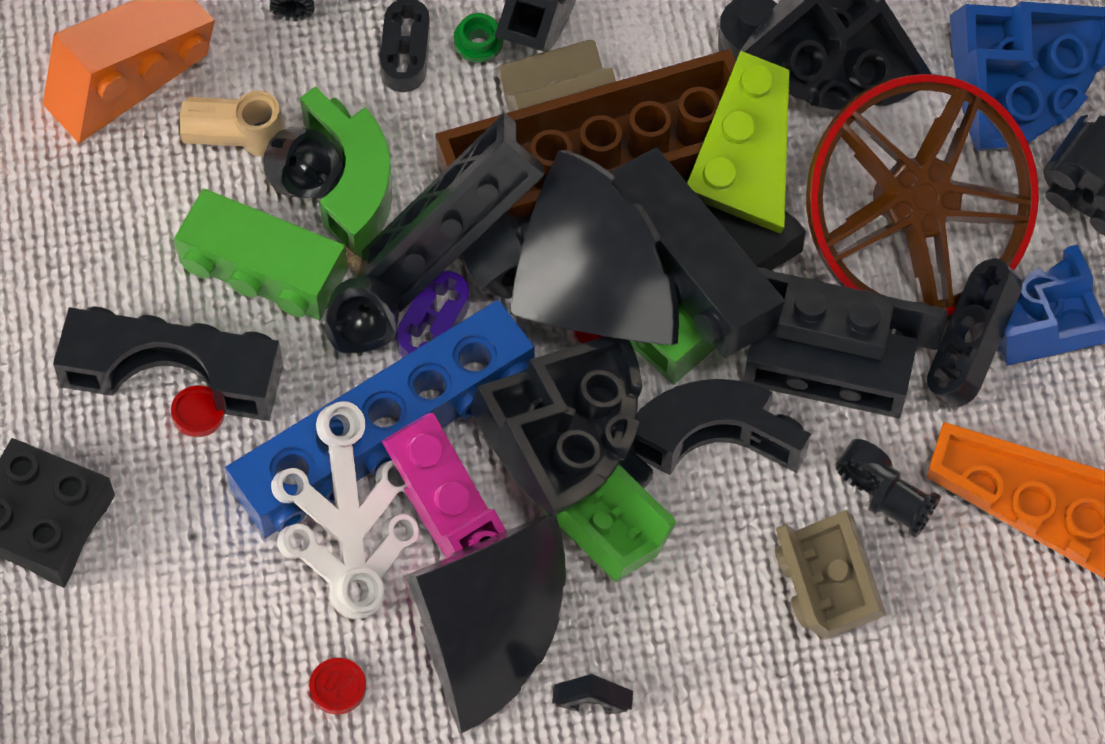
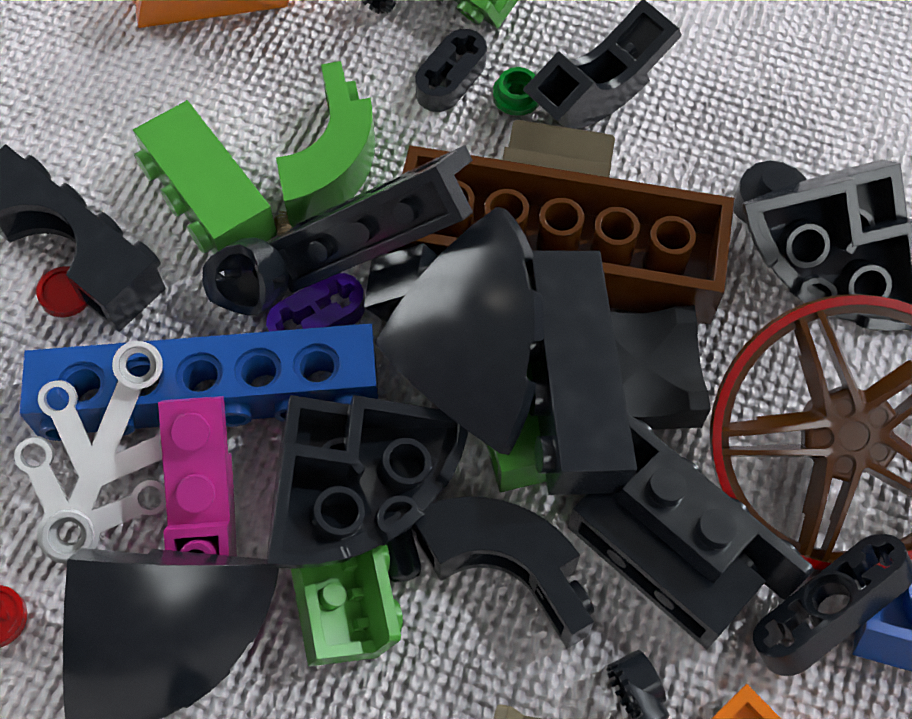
camera: 30 degrees right, 0 degrees up
tan piece [180,90,286,157] -> none
black piece [263,127,343,199] -> none
lime wing [687,51,789,234] -> none

